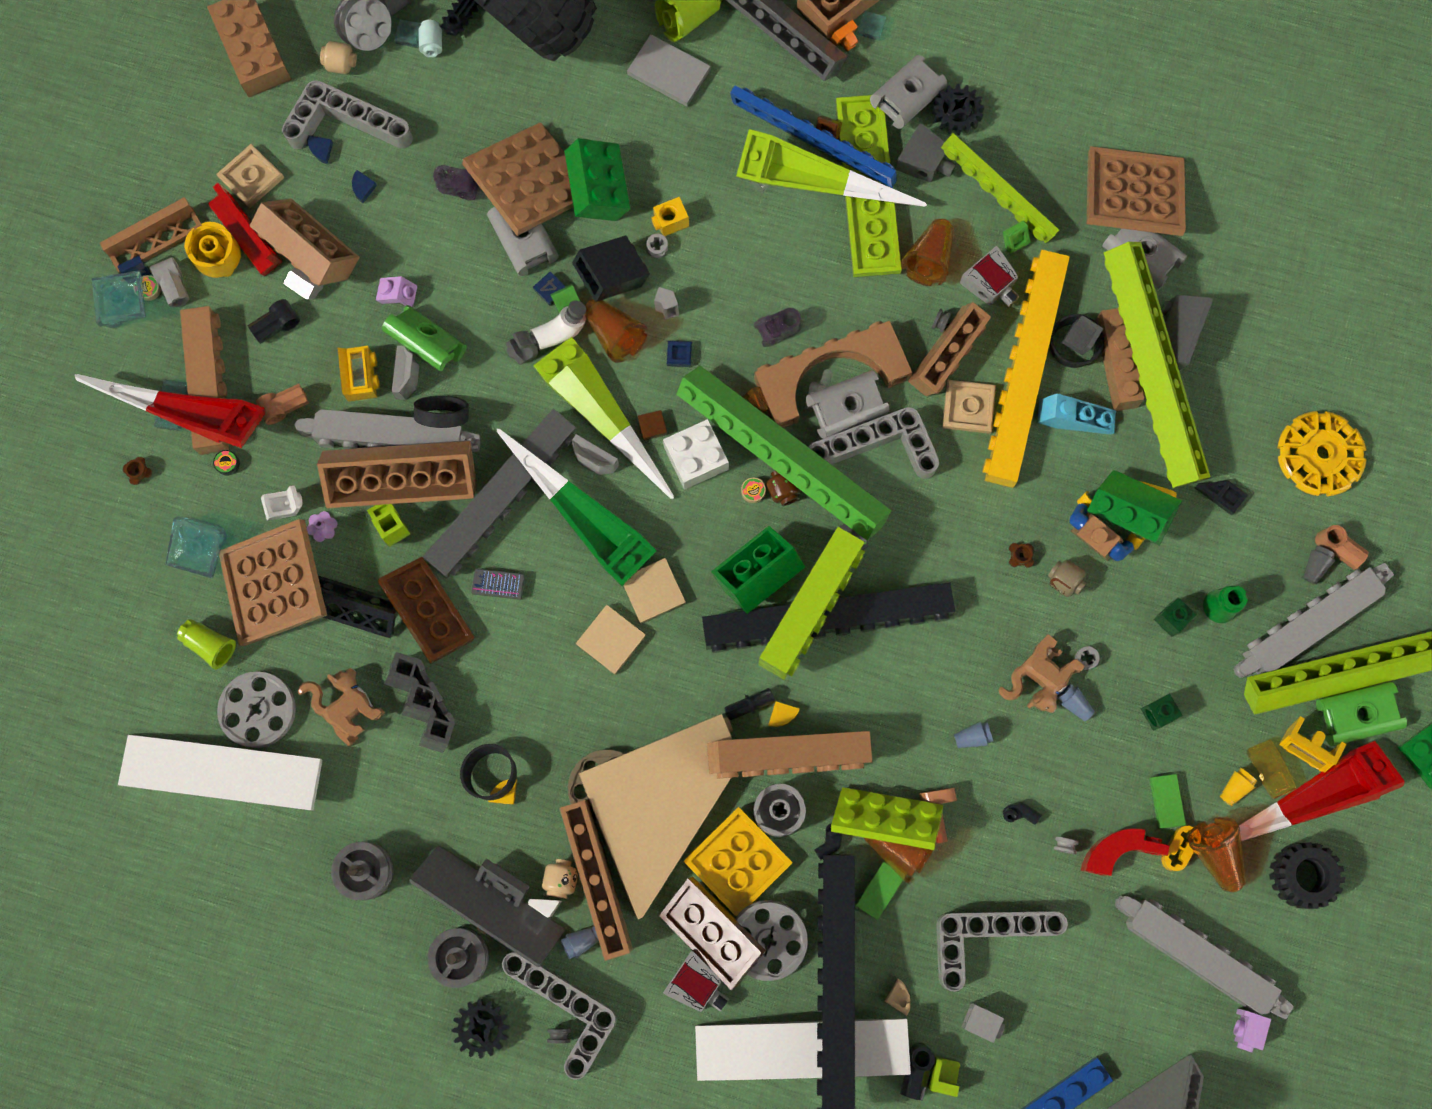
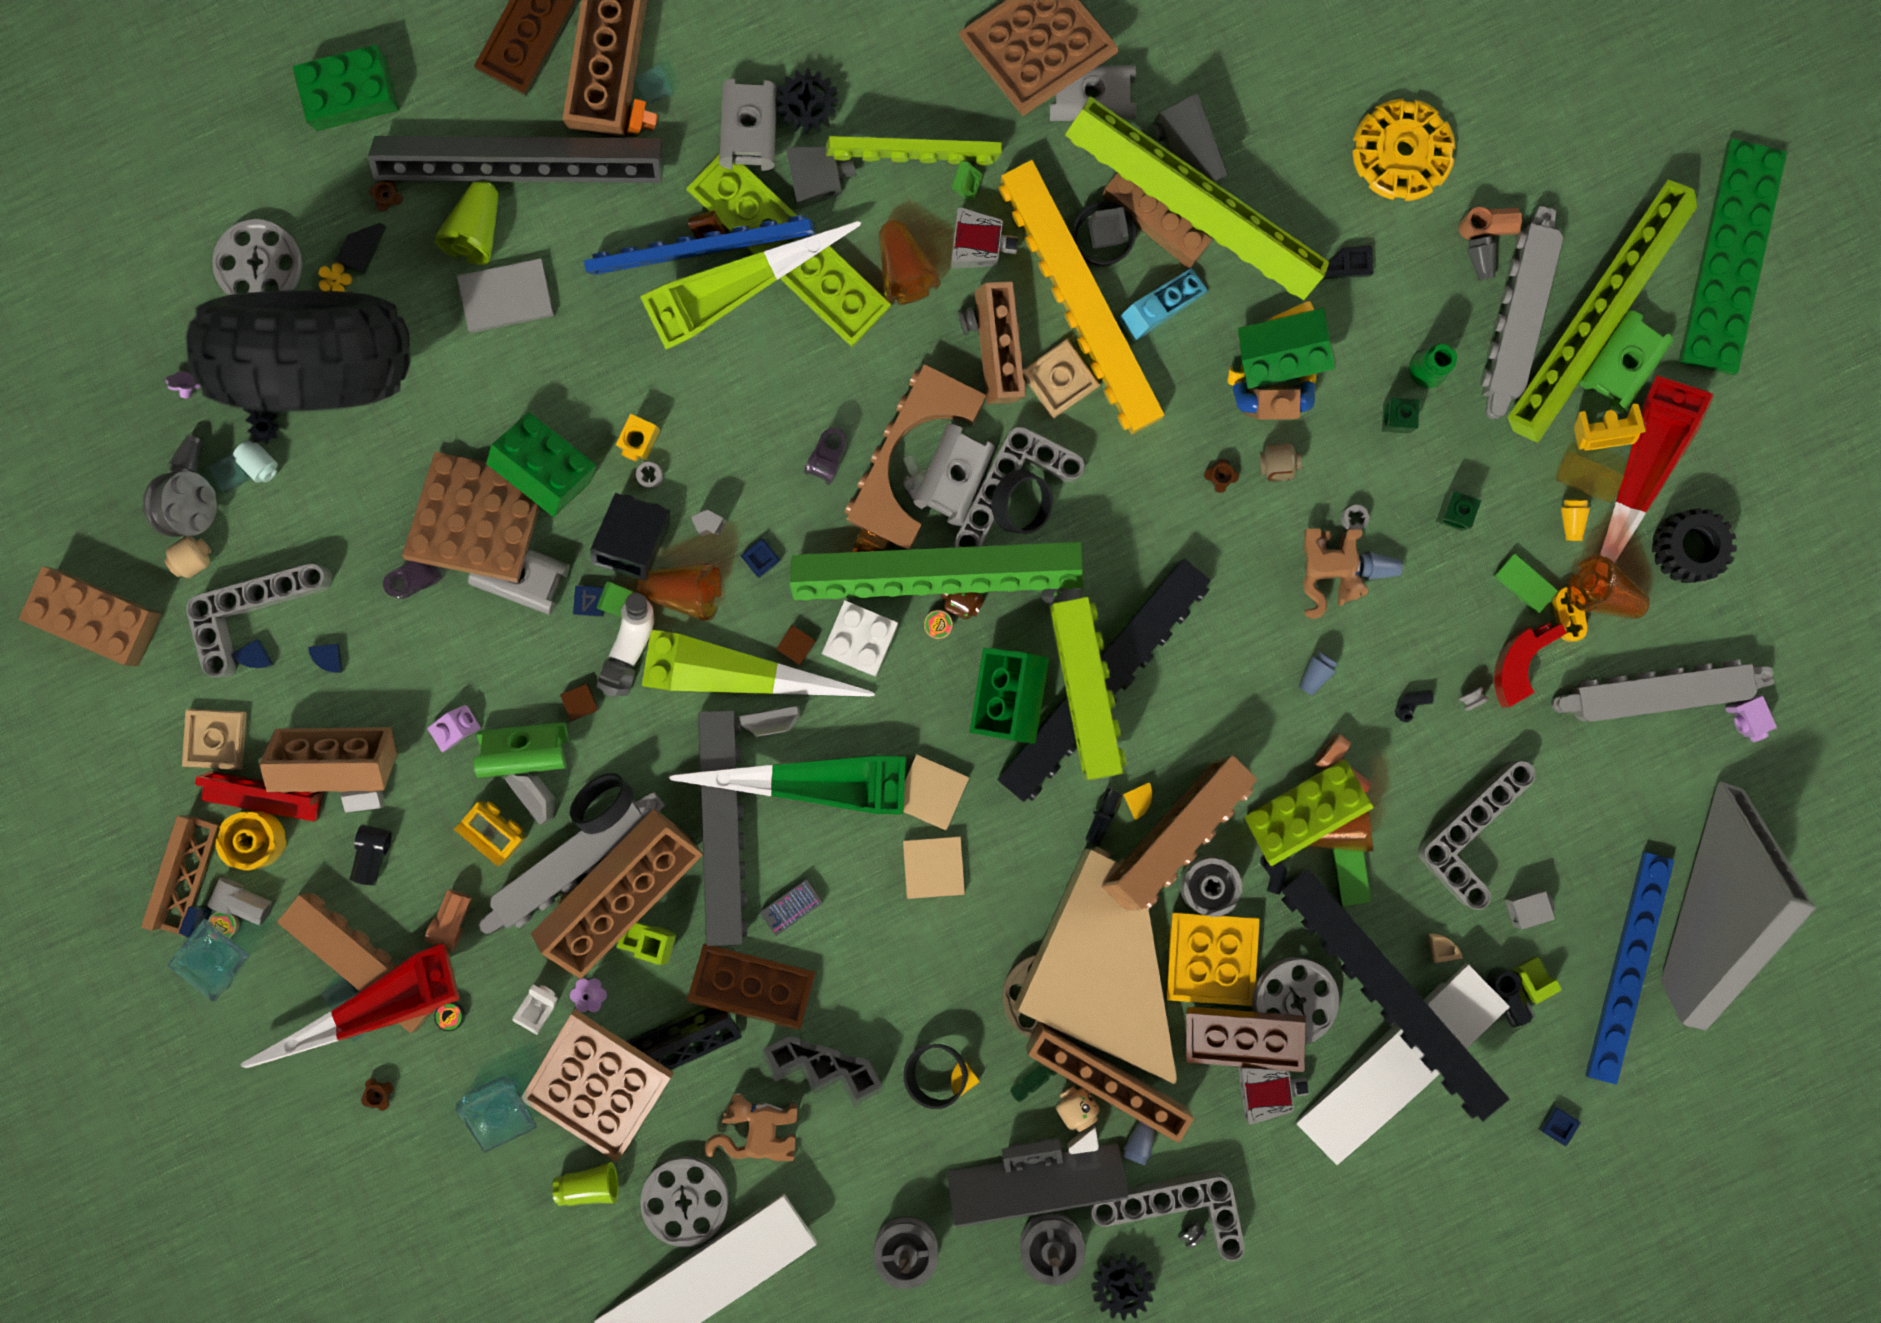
camera: 40 degrees left, 10 degrees up
none -> reddish brown tile [560,684,599,721]
none -> black tyre [992,470,1053,534]
none -> clear green axle [1010,1065,1057,1102]

